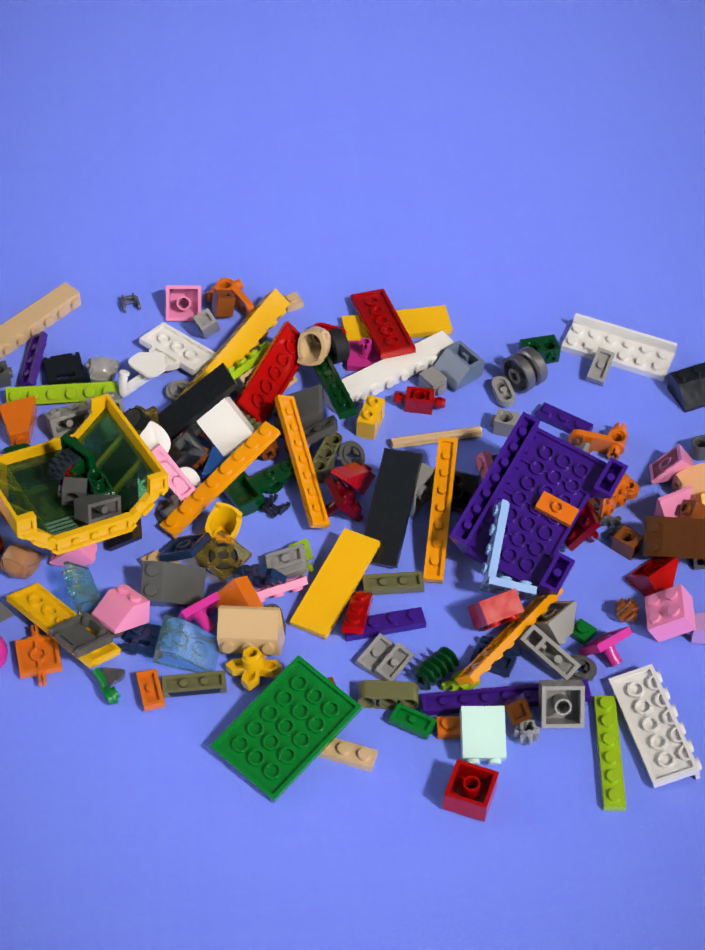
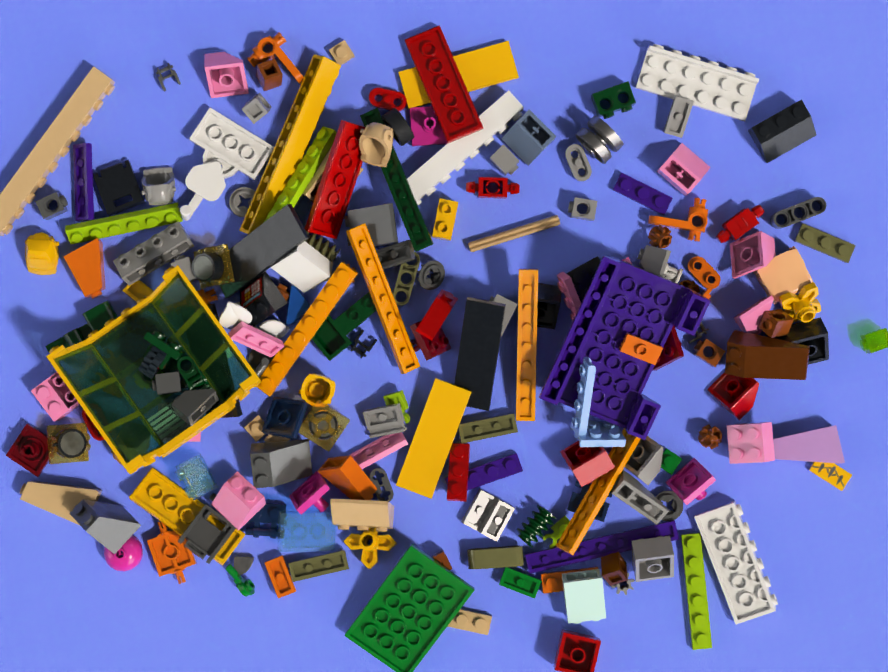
camera: 10 degrees left, 40 degrees up
dark blue plate [235,564,287,587] -> none
none -> bright pink slope [656,143,711,196]
none -> red piece [716,205,764,243]

